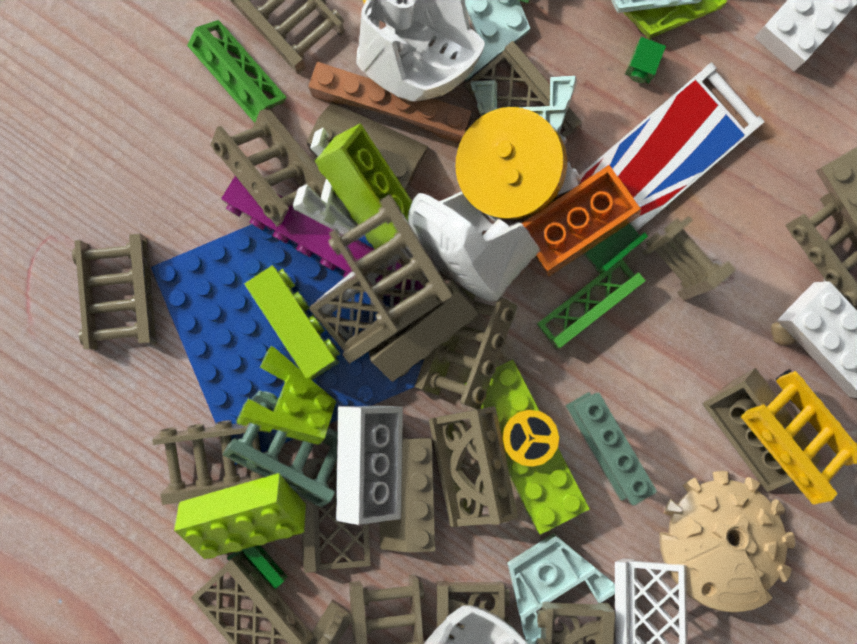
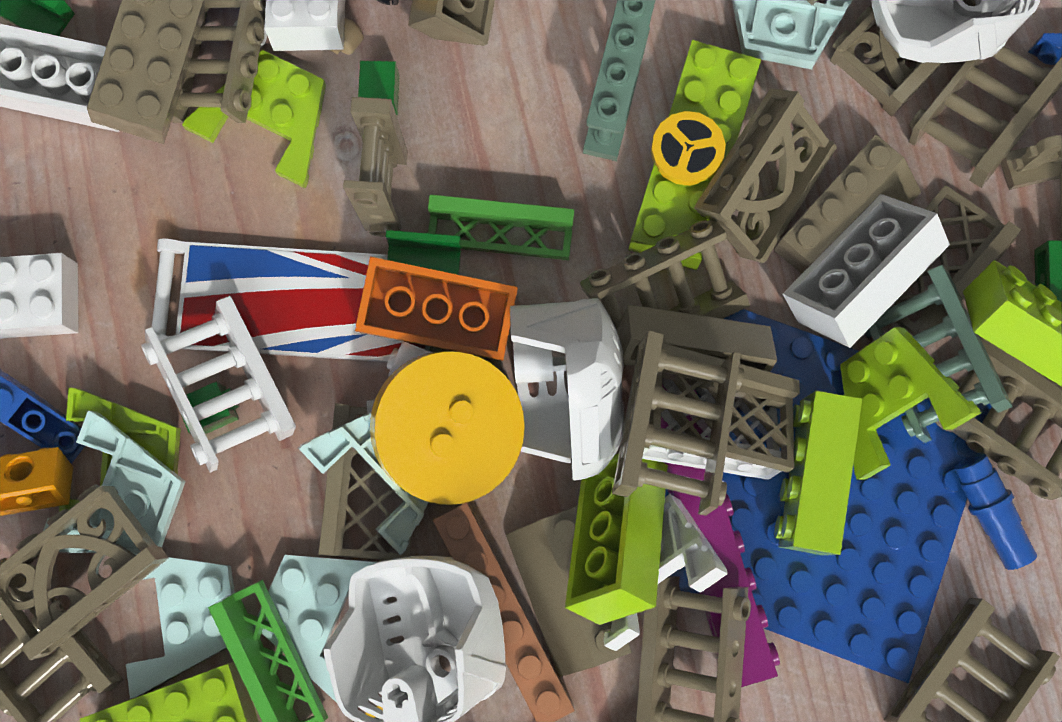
camera: 130 degrees left, 5 degrees down
none -> white fence [141,296,296,473]
none -> lime wing [182,50,326,188]
none -> green brick [358,61,400,115]
none -> blue piece [954,454,1037,570]

